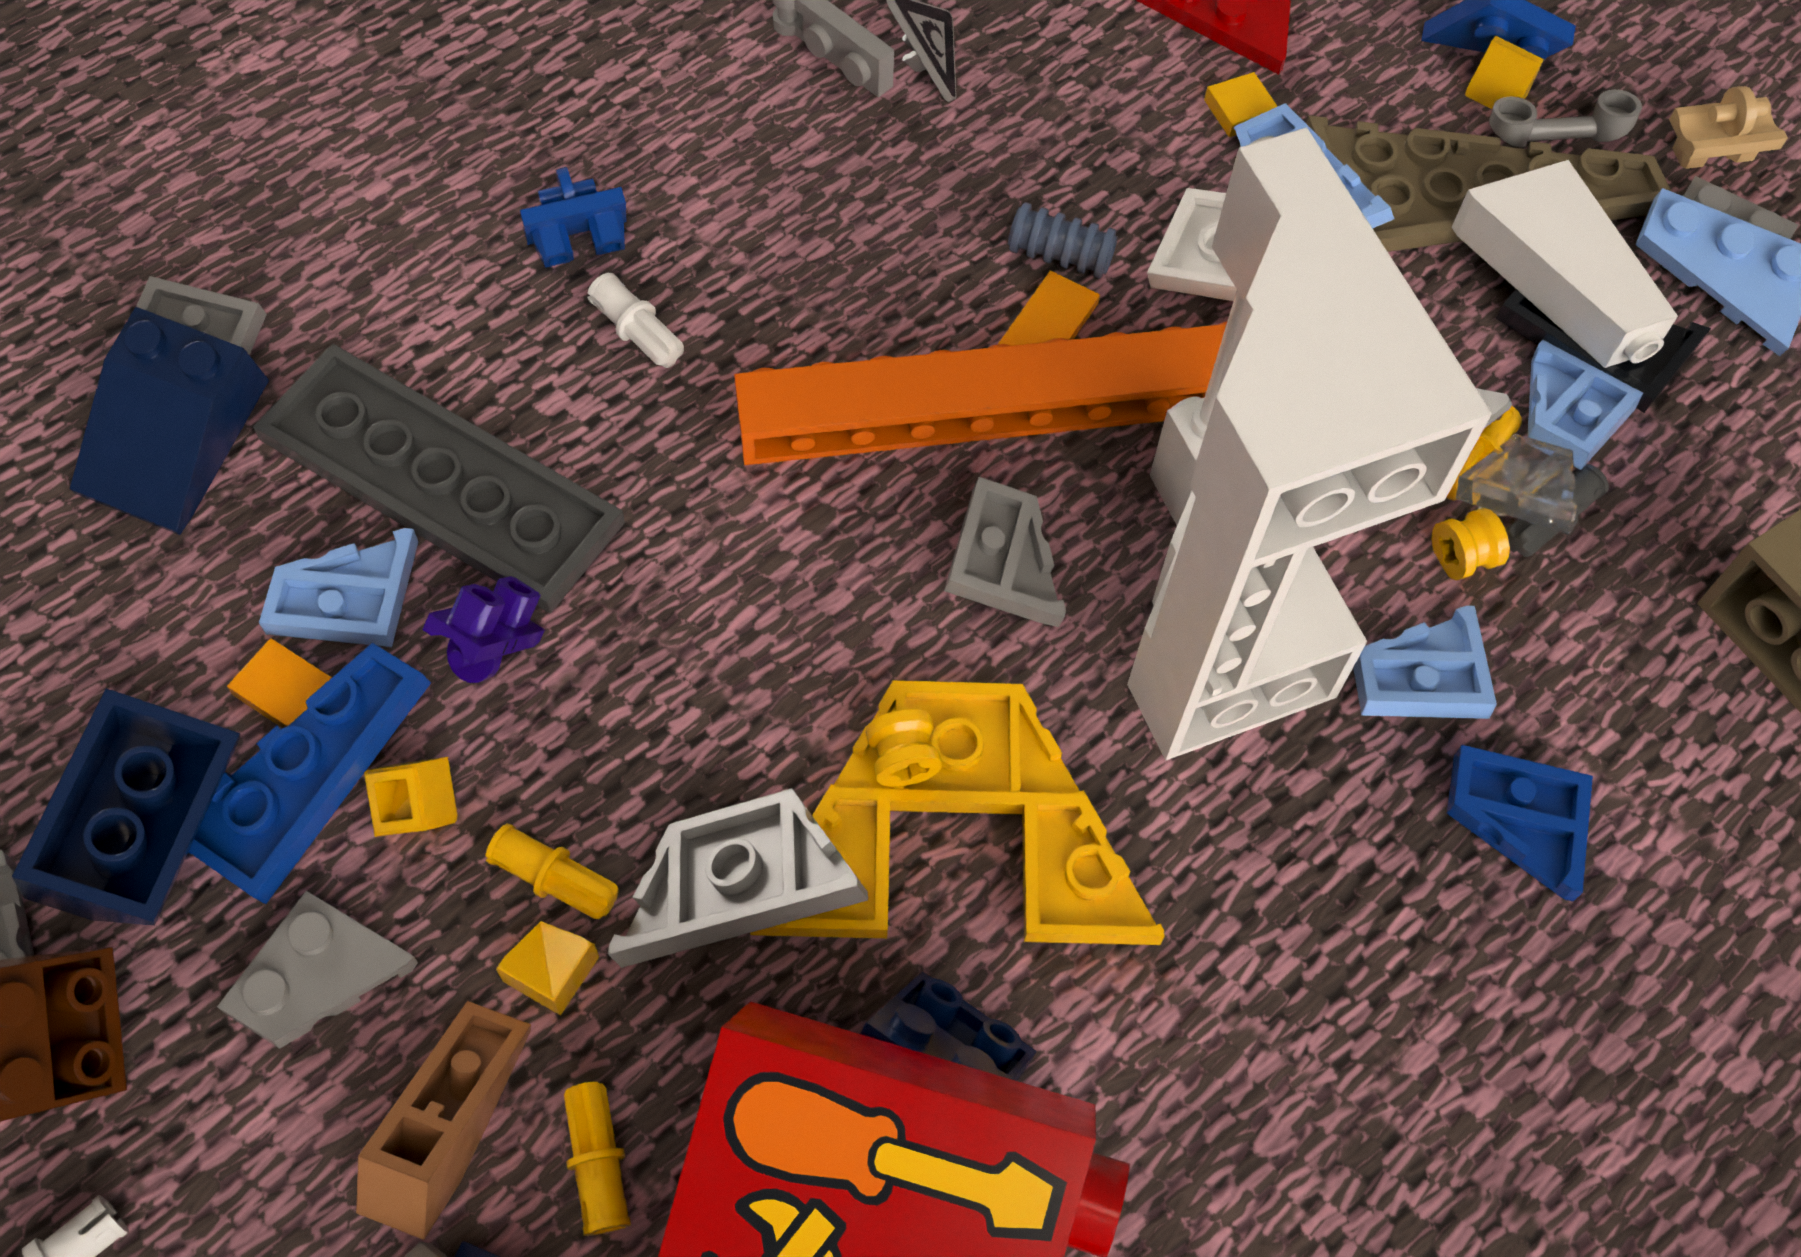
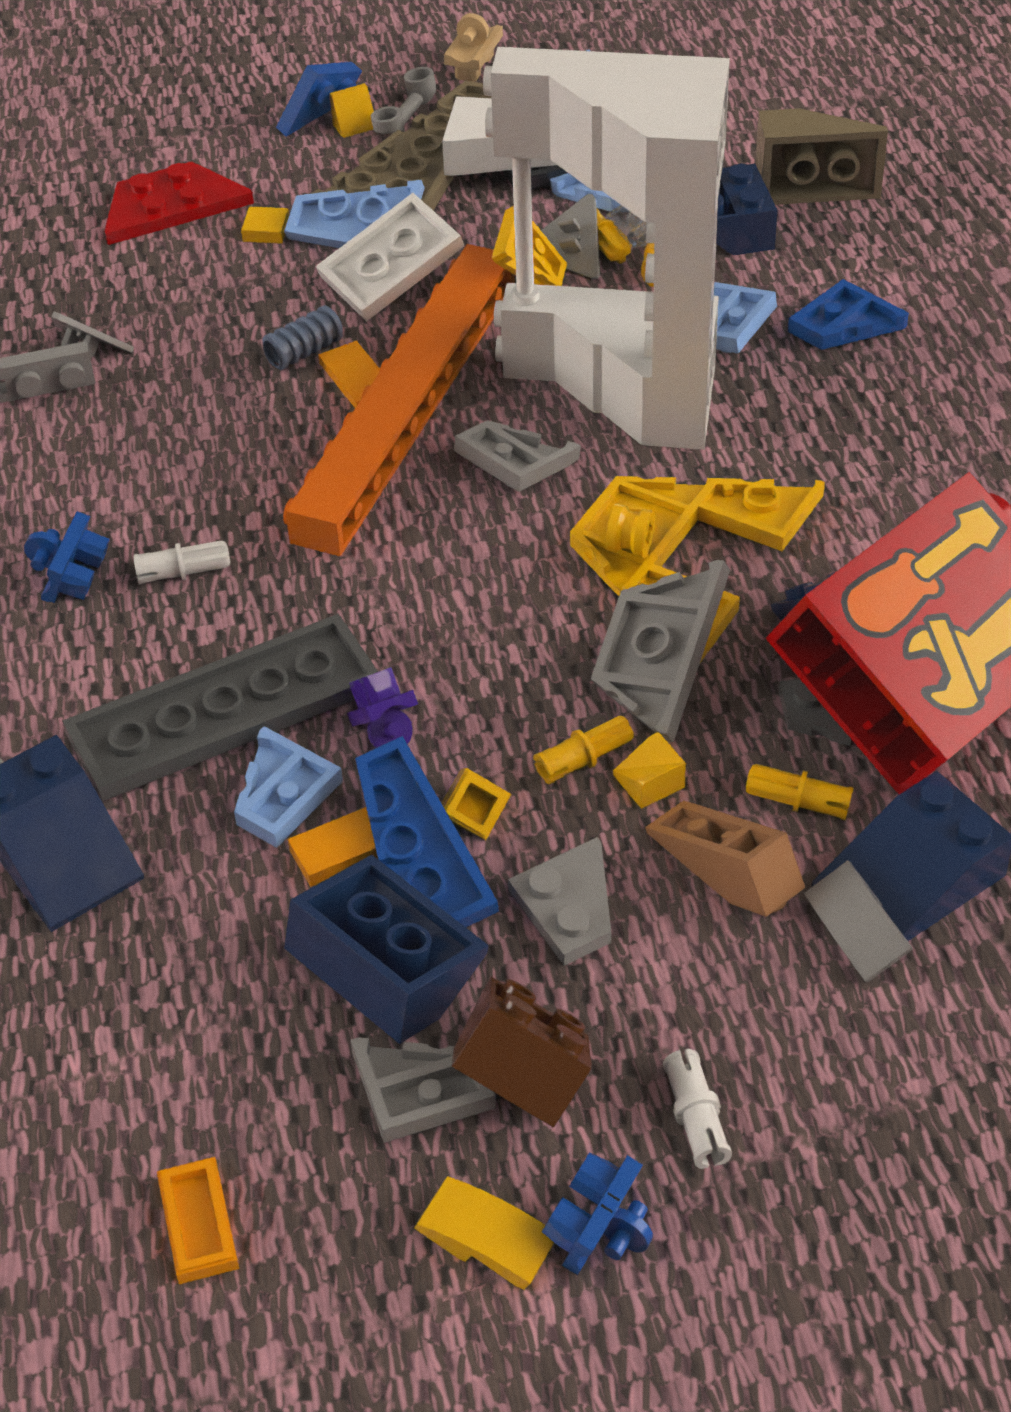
camera: 55 degrees left, 15 degrees down
none -> dark blue slope [716,164,777,255]

